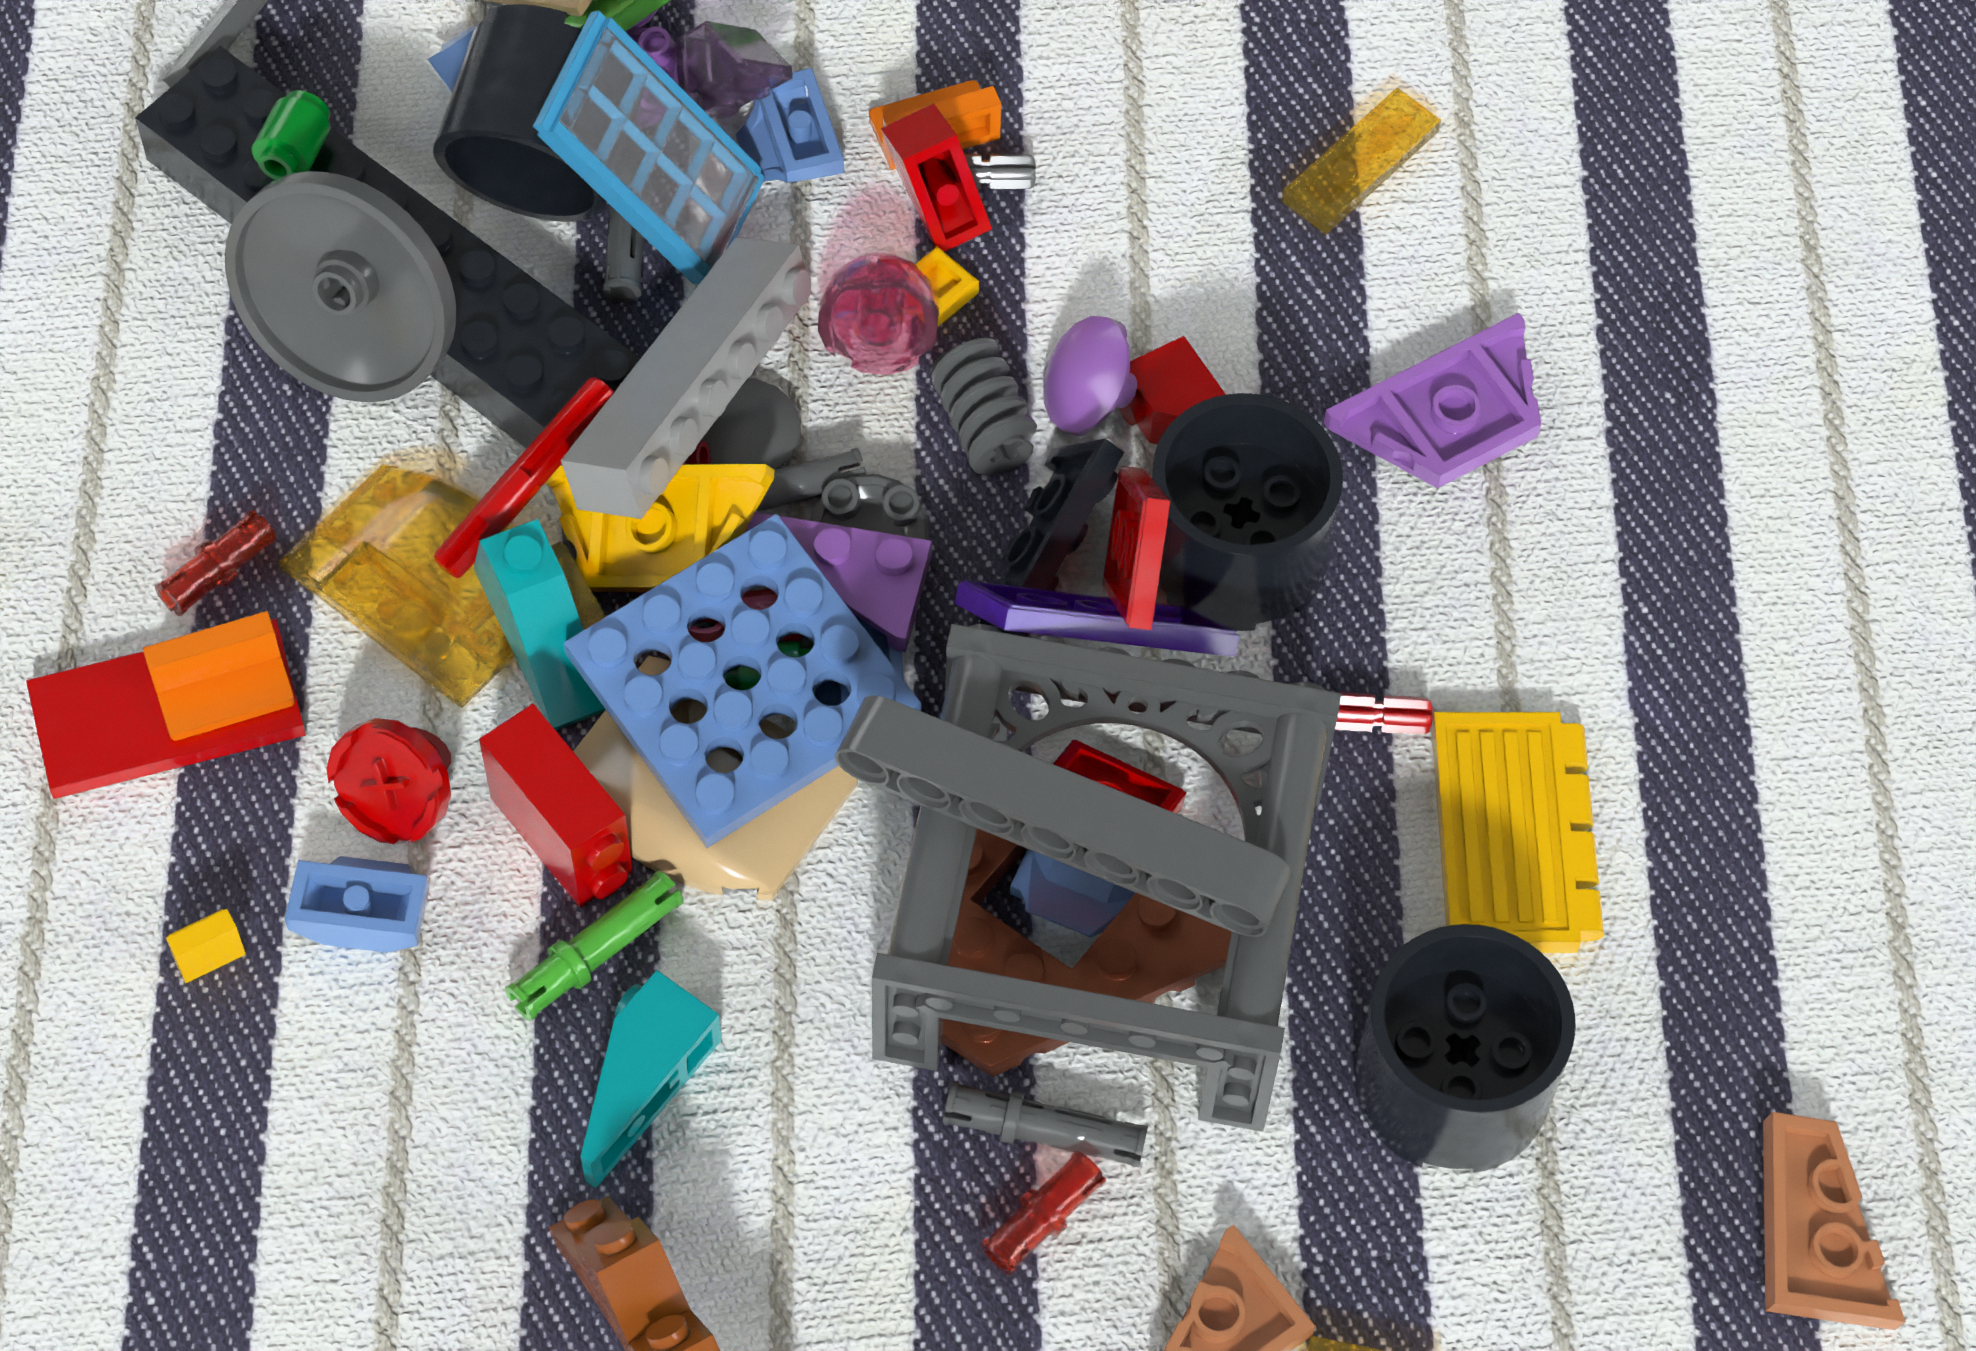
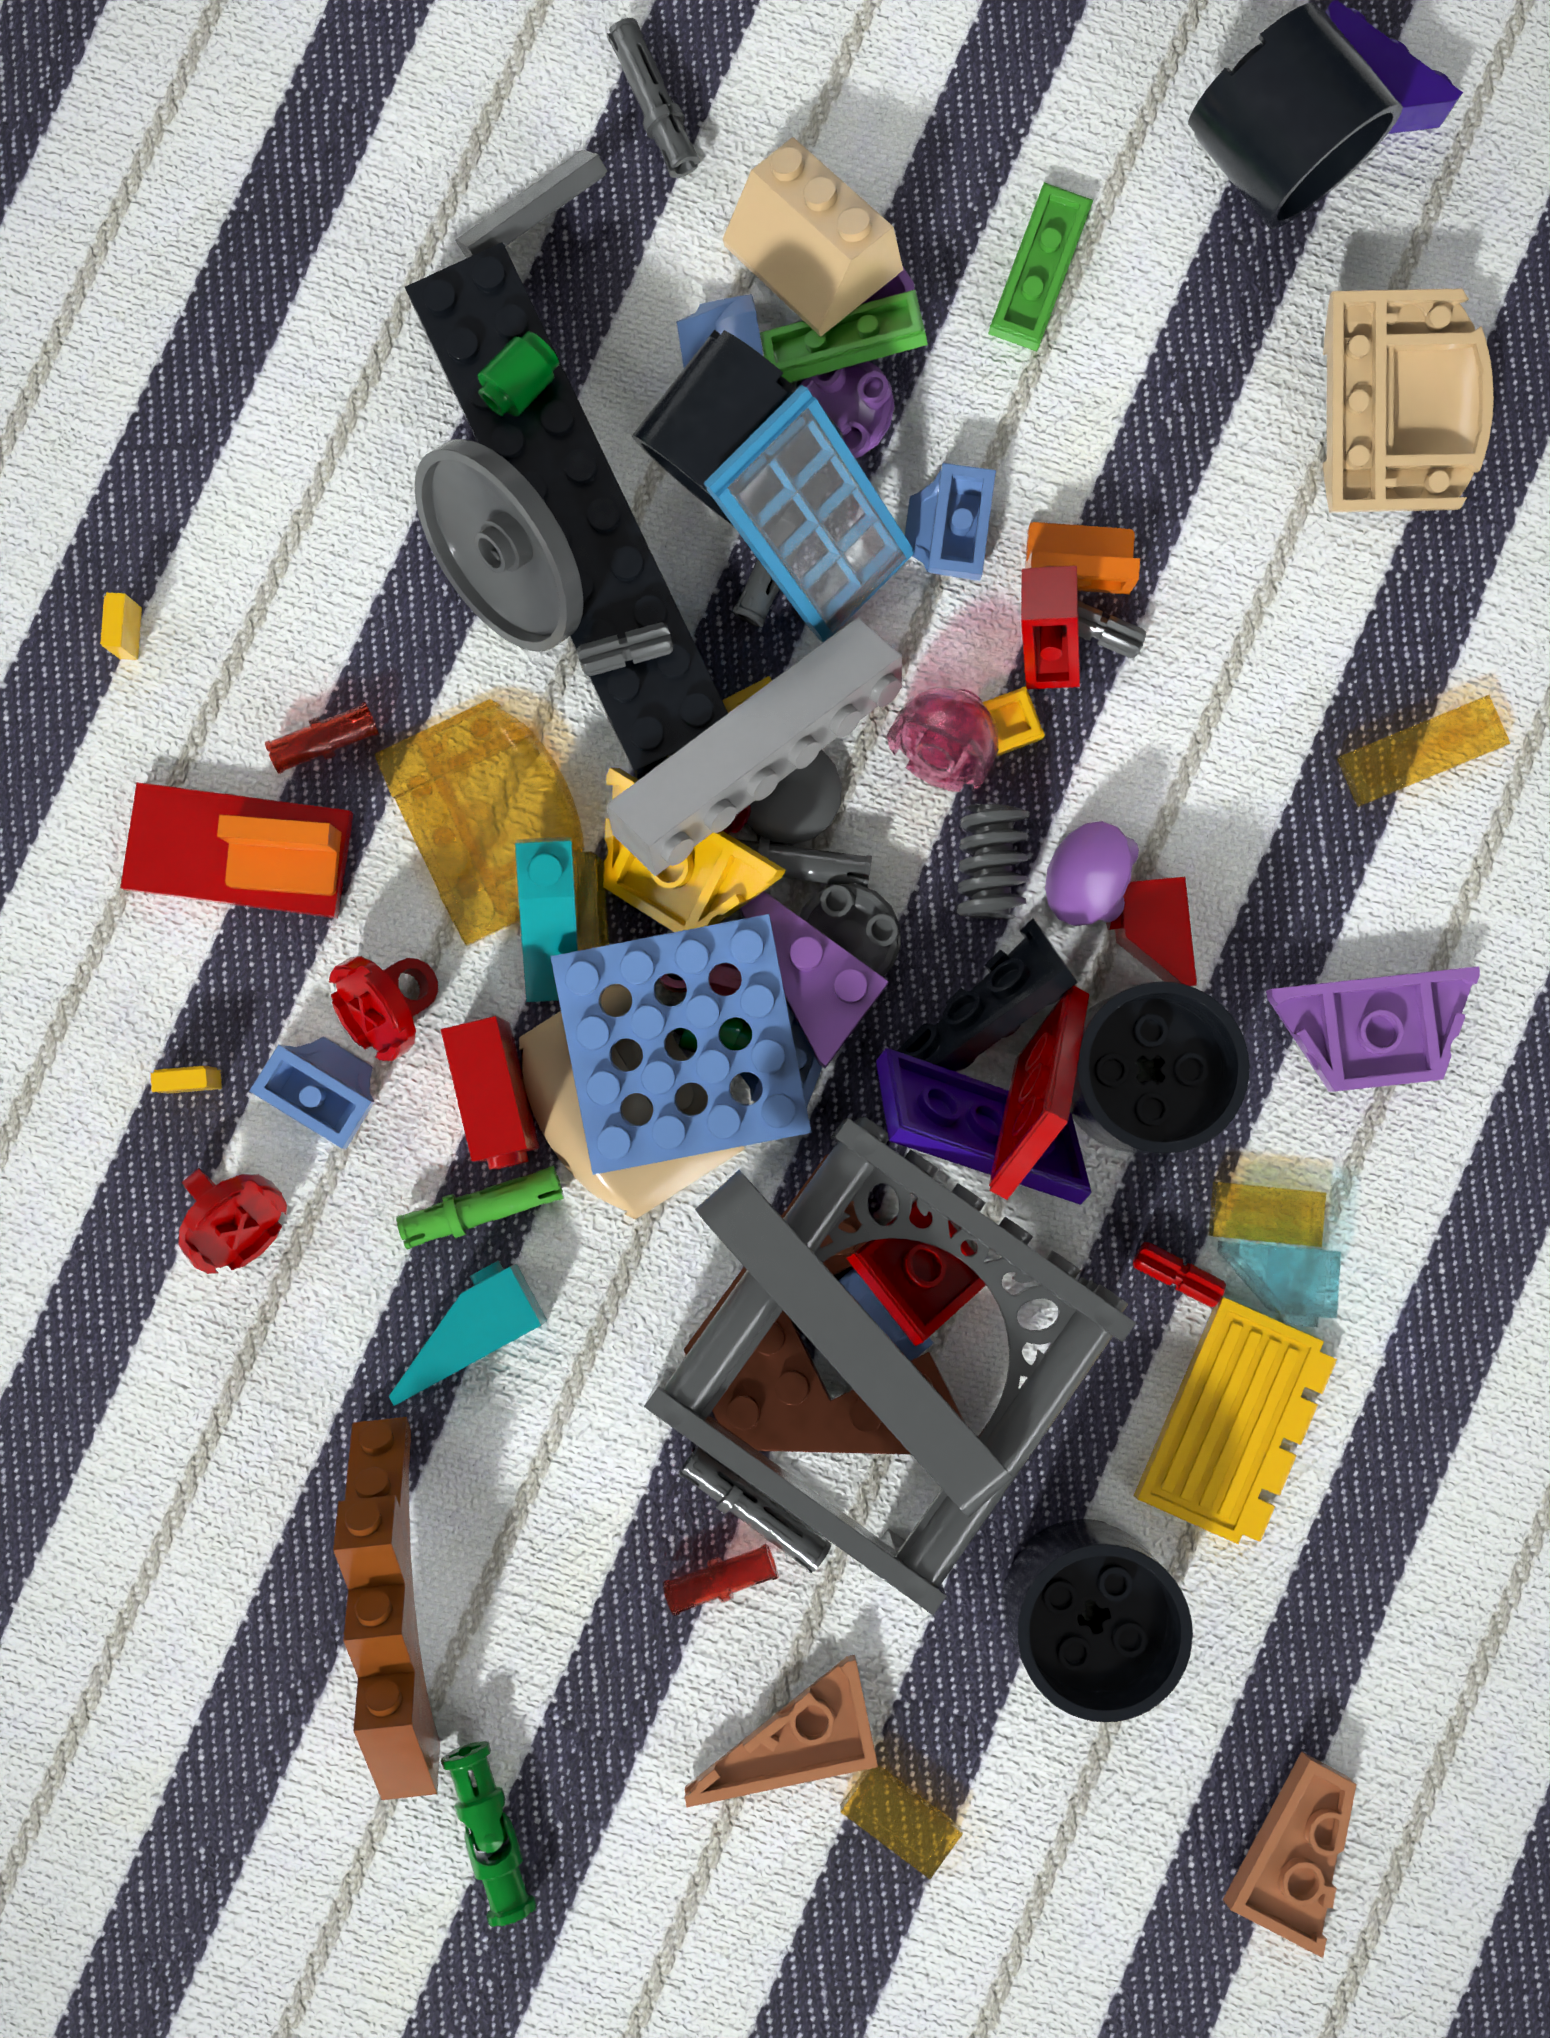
camera: 25 degrees right, 25 degrees up
red axle [434,377,614,578] -> none
clear purple slope [675,21,793,118] -> none
none -> red tile [178,1168,287,1274]
none -> dark grey piece [577,622,673,676]
none -> clear yellow tile [1208,1182,1326,1247]
none -> clear light blue slope [1217,1241,1341,1327]

